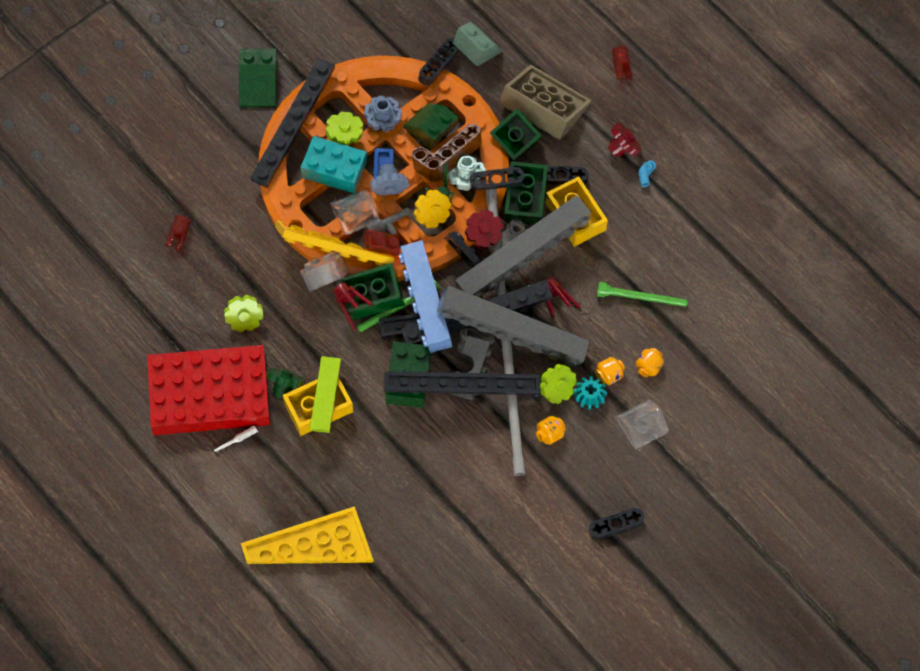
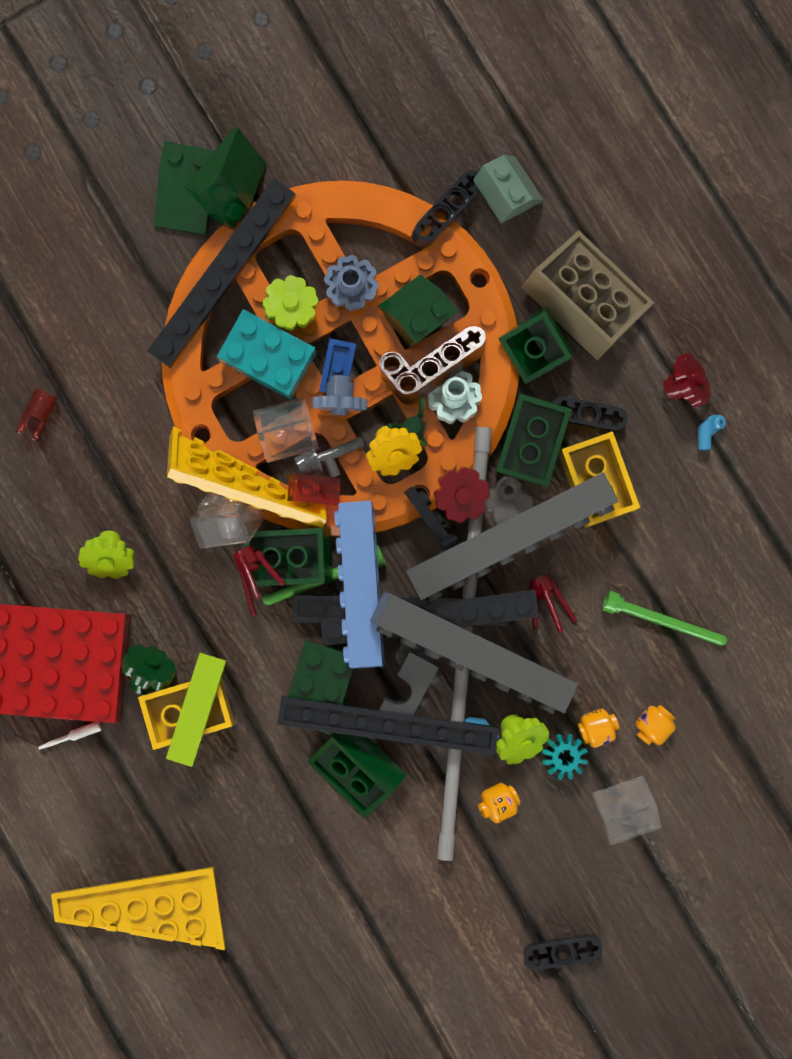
camera: 10 degrees right, 20 degrees up
black beam [470,167,524,191] -> none
clear red hinge [612,46,632,80] -> none
none -> dark green slope [185,127,266,229]
none -> dark green slope [307,733,407,818]

